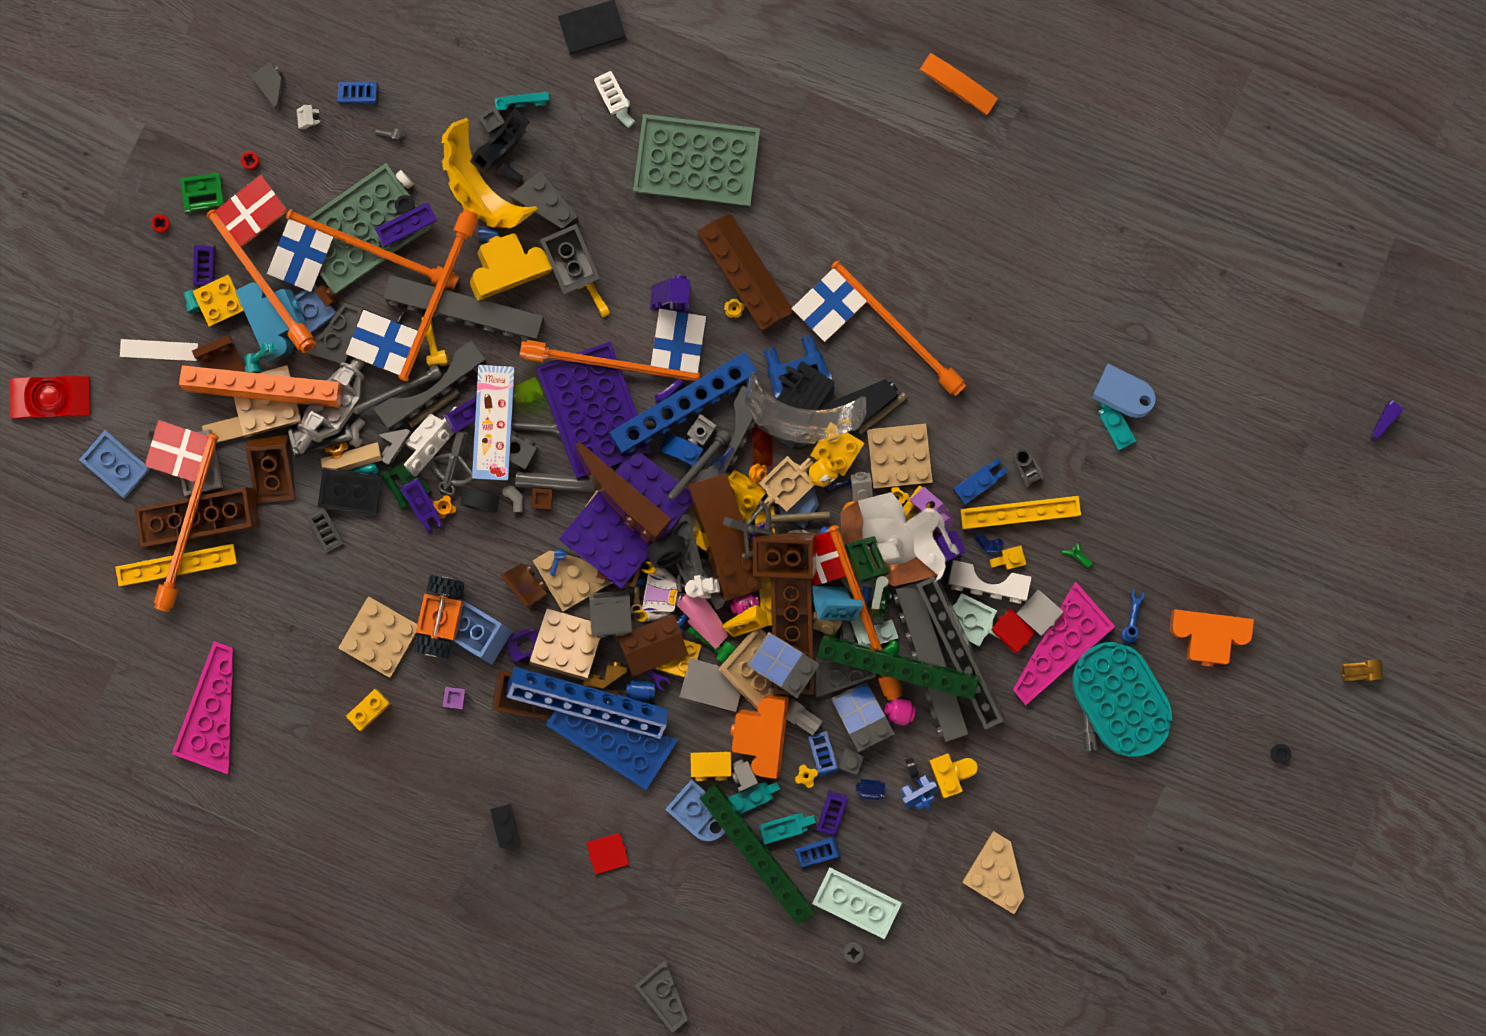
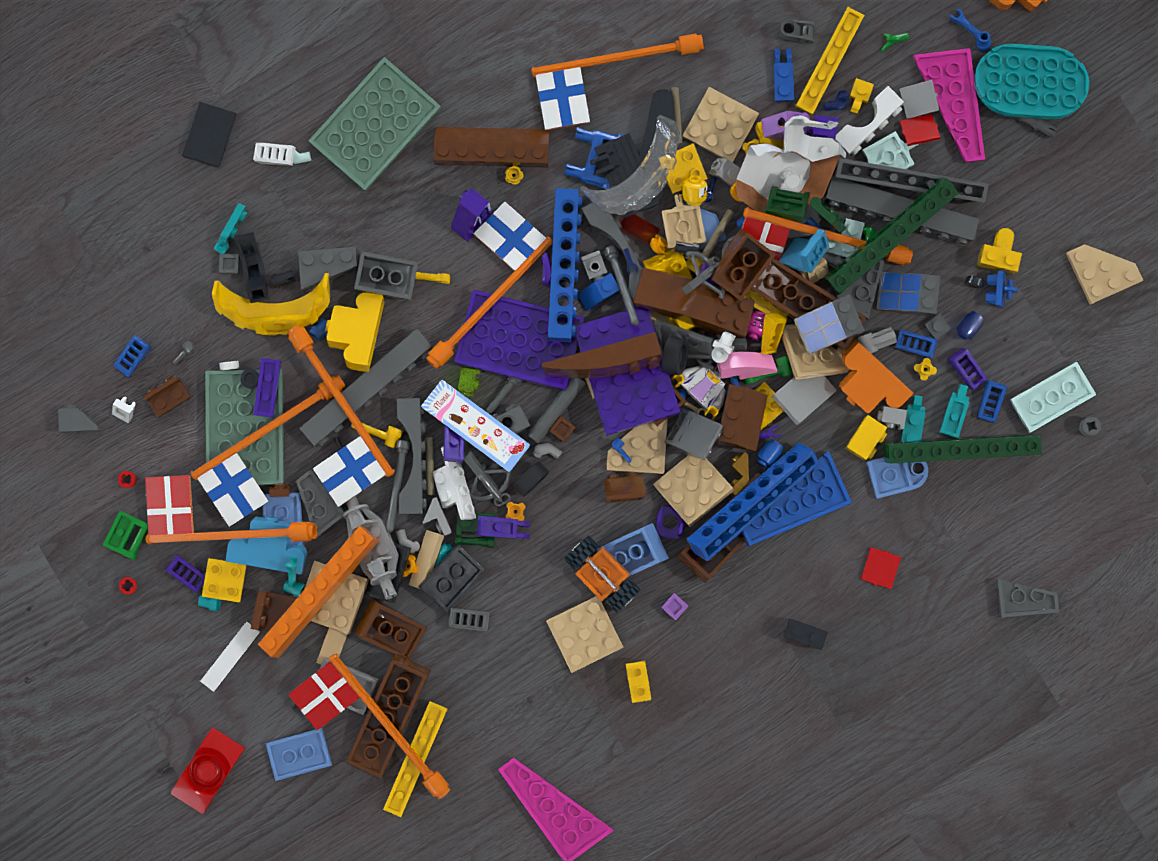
camera: 50 degrees left, 0 degrees up
dark pink head [884,698,915,726] -> none
none -> reddish brown bracket [144,376,192,418]
none -> black pin [674,241,699,254]

